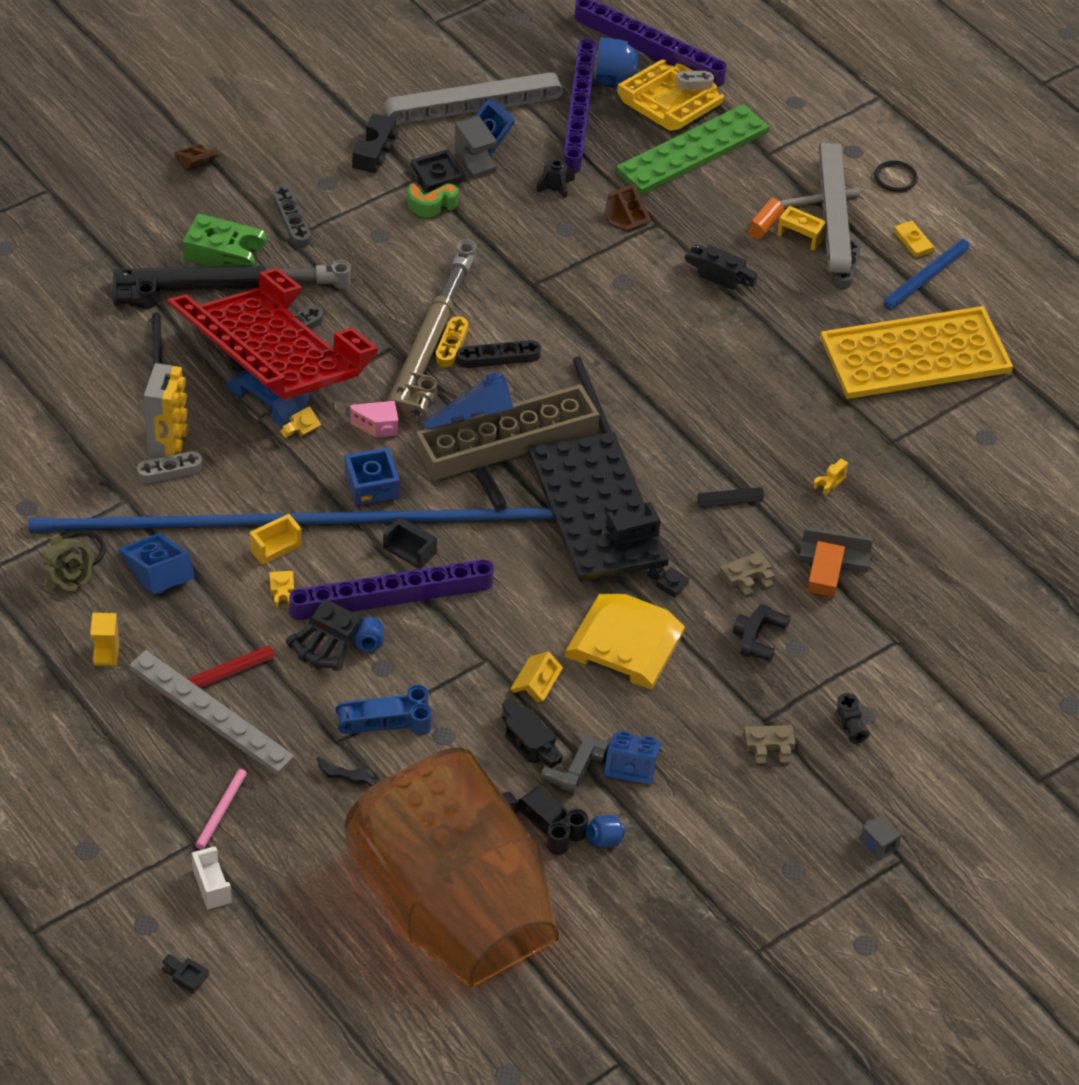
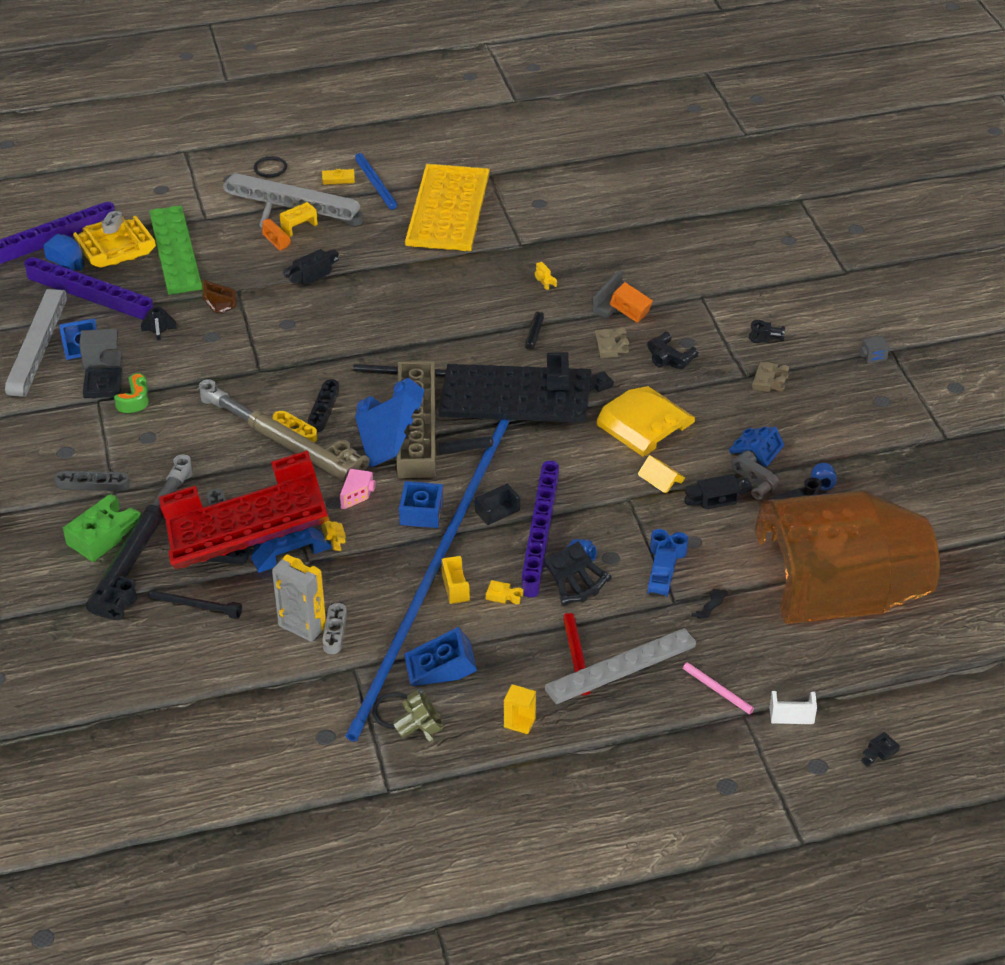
camera: 65 degrees left, 5 degrees down
black arch [352,113,399,174] -> none

